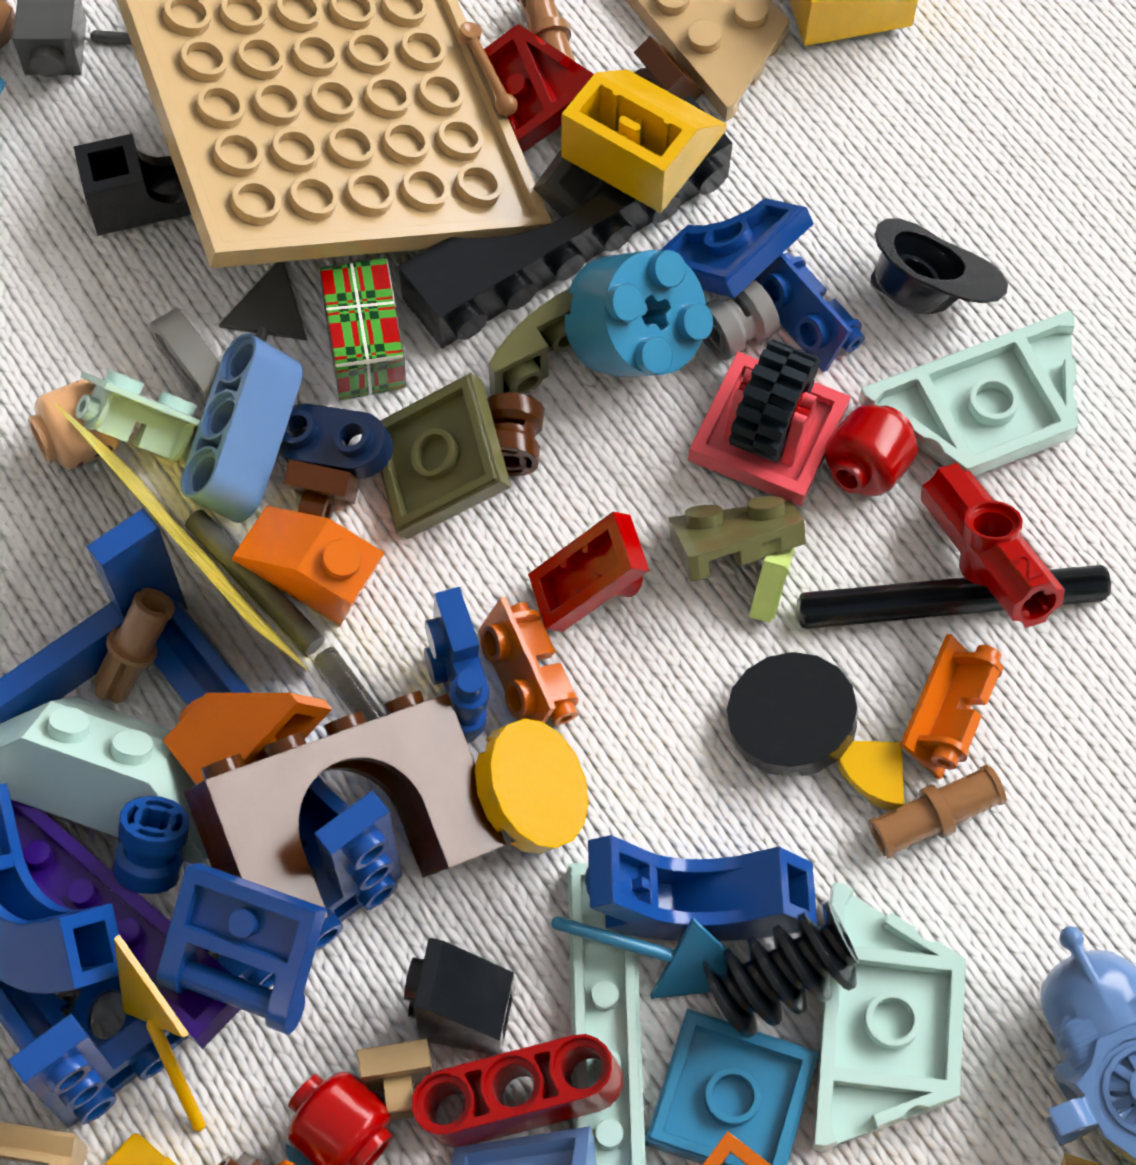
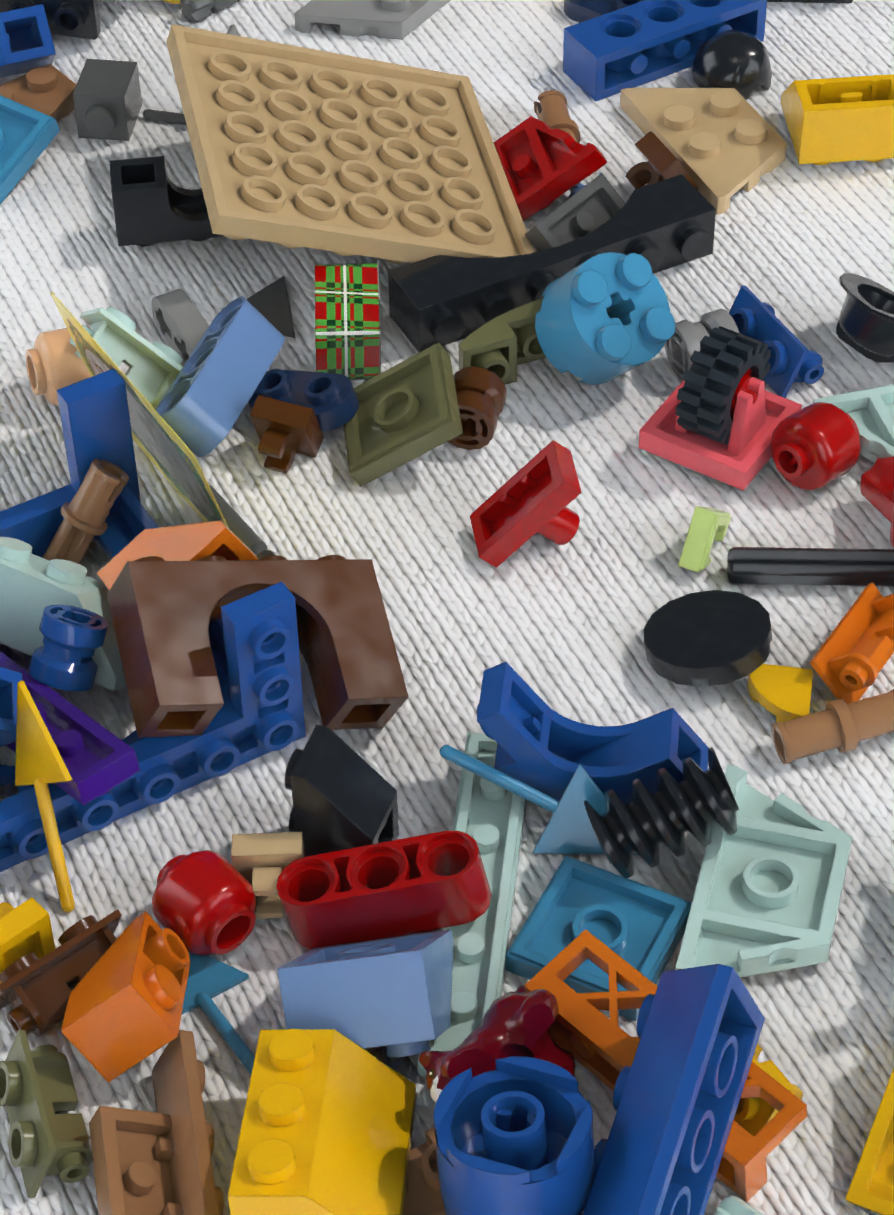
camera: 10 degrees right, 20 degrees down
blue plate [156,863,327,1035] -> none
orange slope [232,506,385,626] -> none
blue plate [424,586,489,743] -> none
medium nougat hinge [457,22,518,117] -> none
yellow tile [475,718,589,854] -> none
orange hinge [478,597,579,725] -> none
yellow slope [561,69,727,213] -> none
blue tile [660,198,814,299] -> none
olive wing [668,496,806,581] -> none

